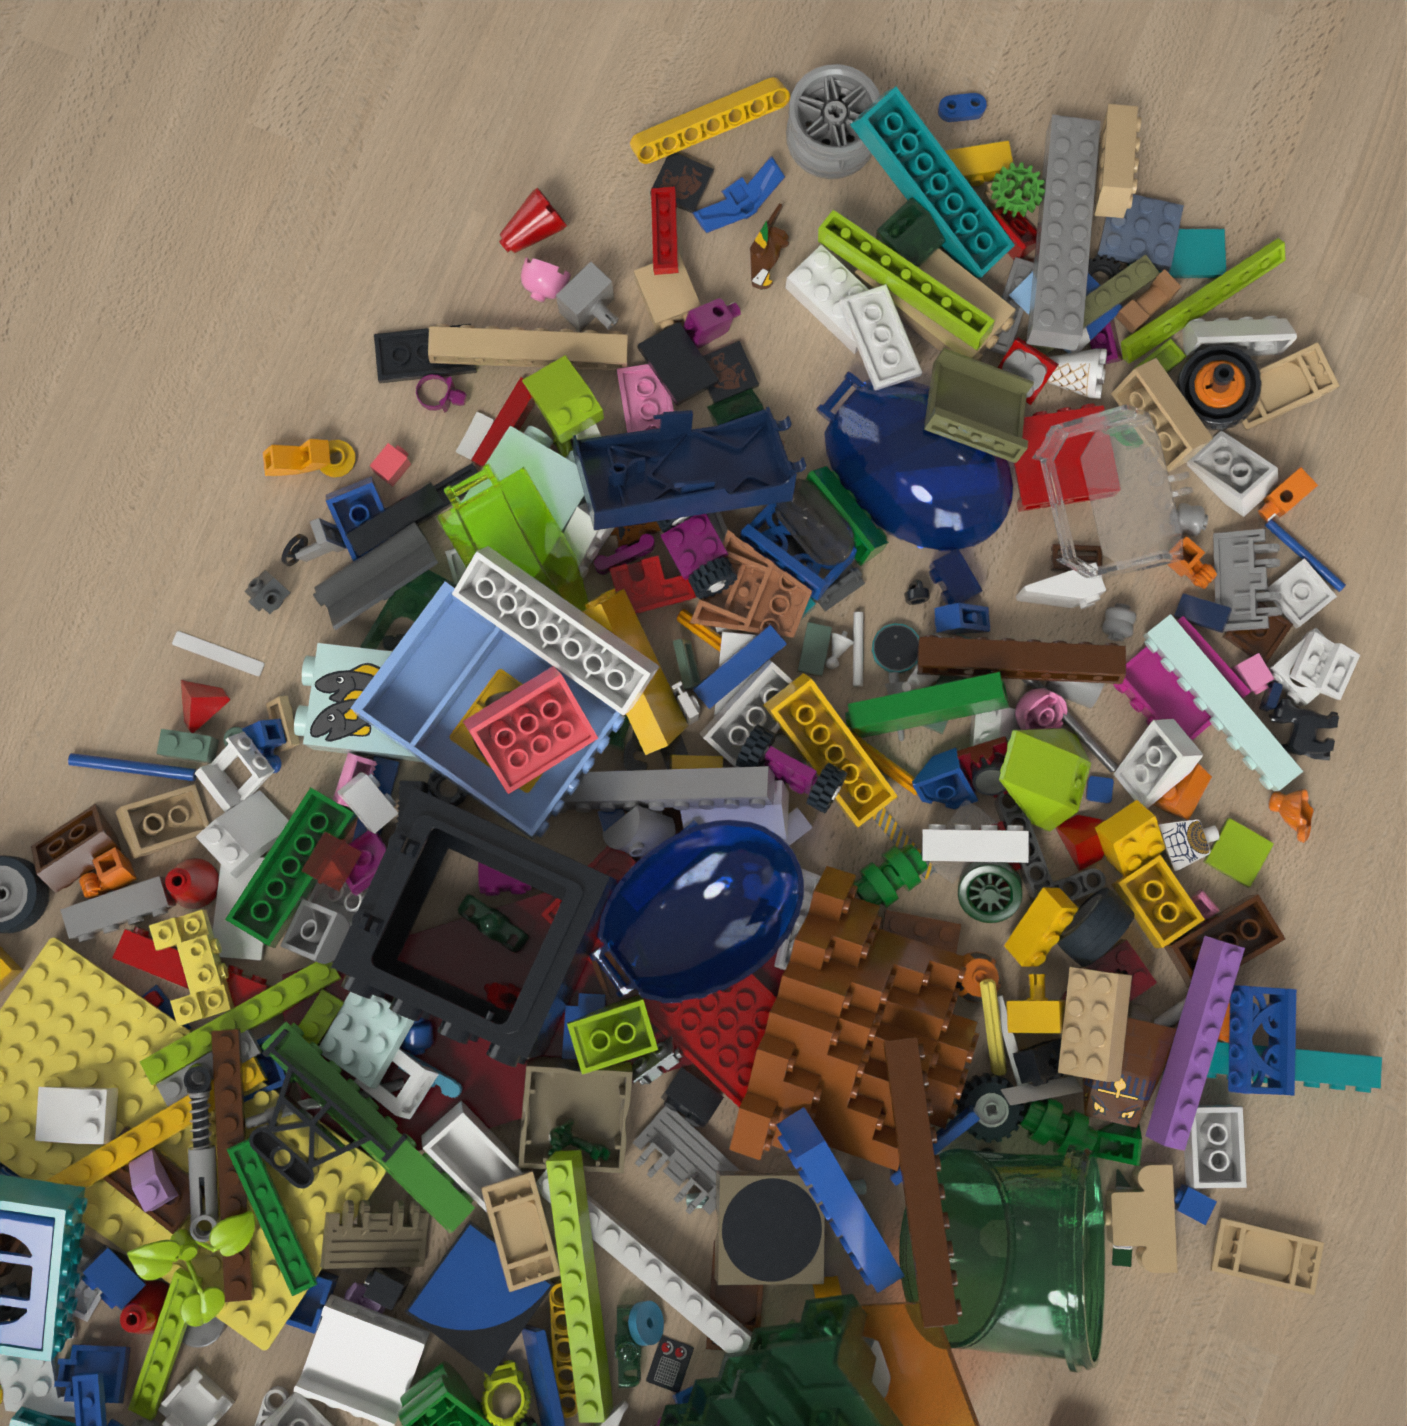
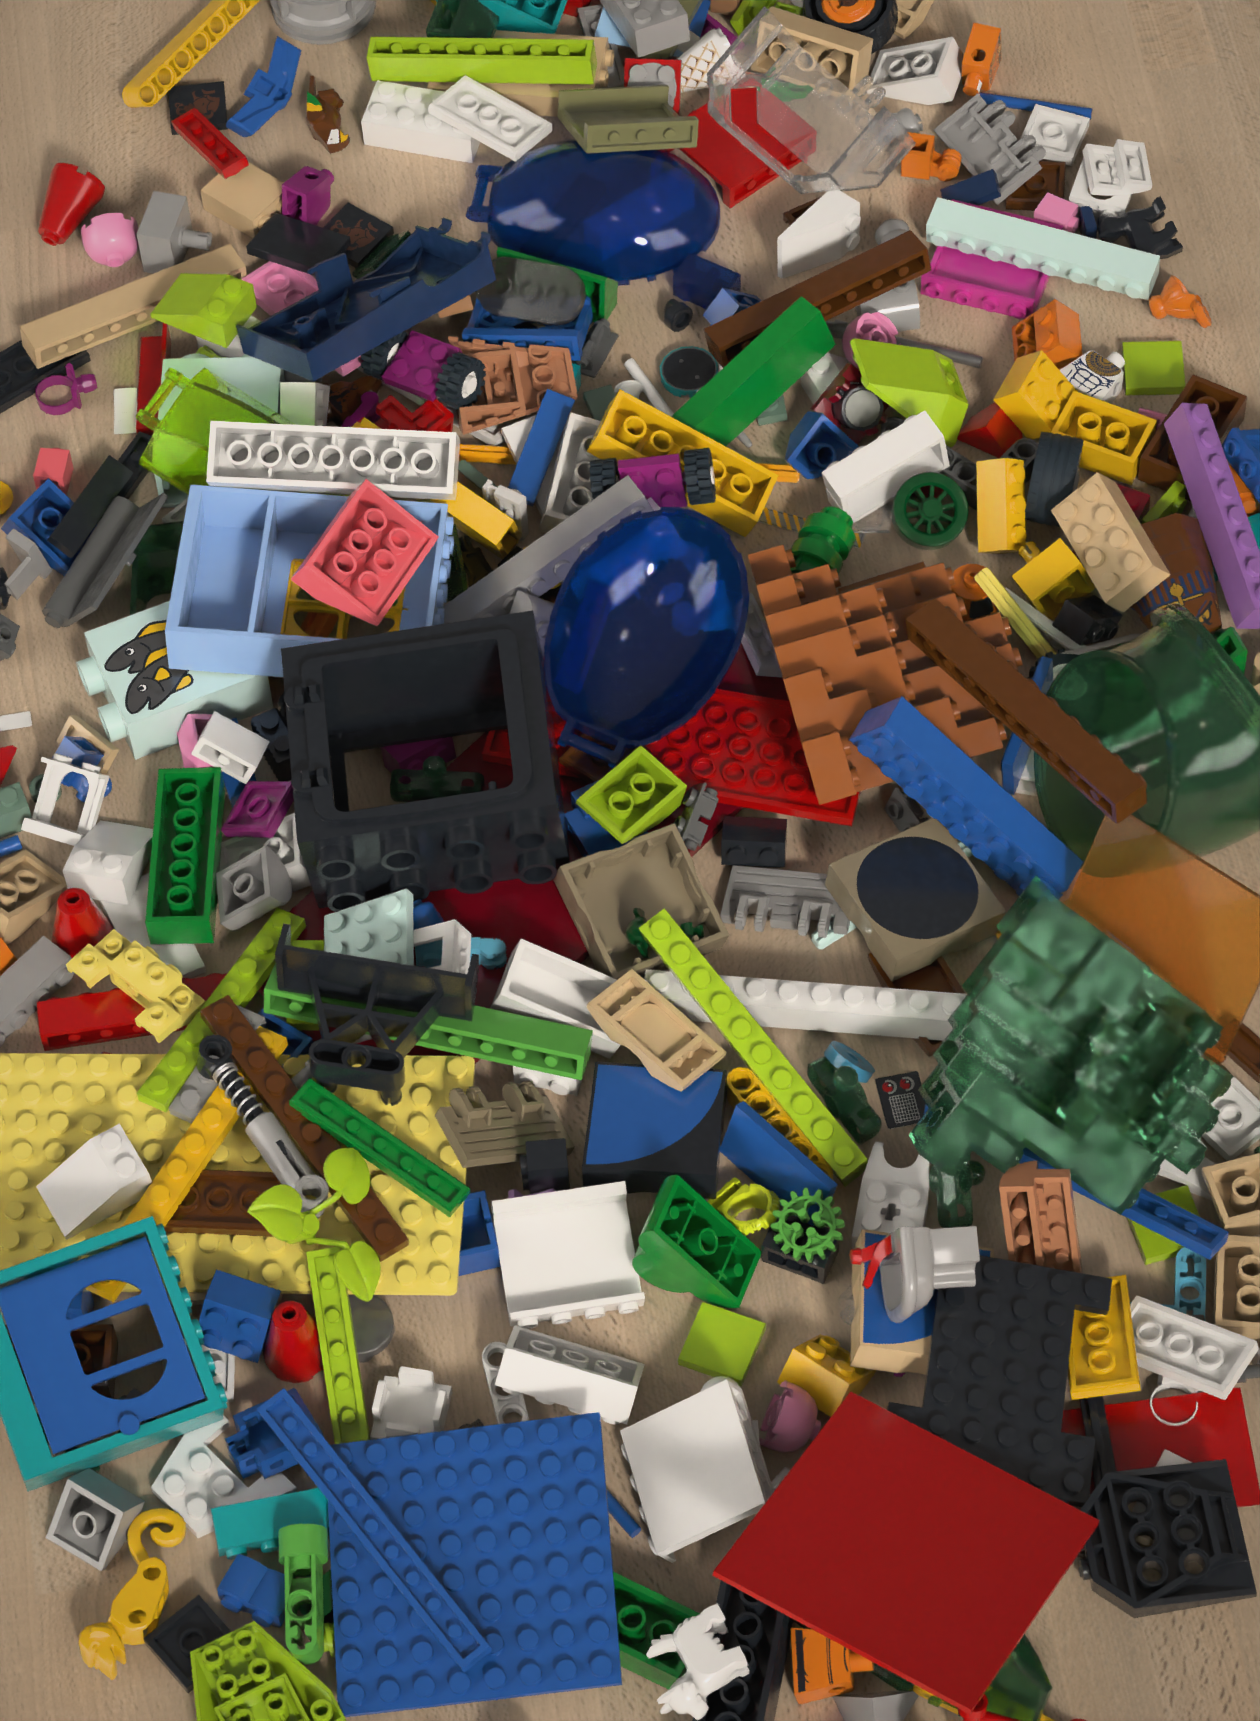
camera: 25 degrees left, 25 degrees down
lavender slope [129,1149,178,1212] -> none
clear red piece [302,832,363,892] -> none
blue piece [1086,776,1114,803] -> none
white slope [1114,719,1203,809] -> none
none -> lime plate [1141,480,1187,524]

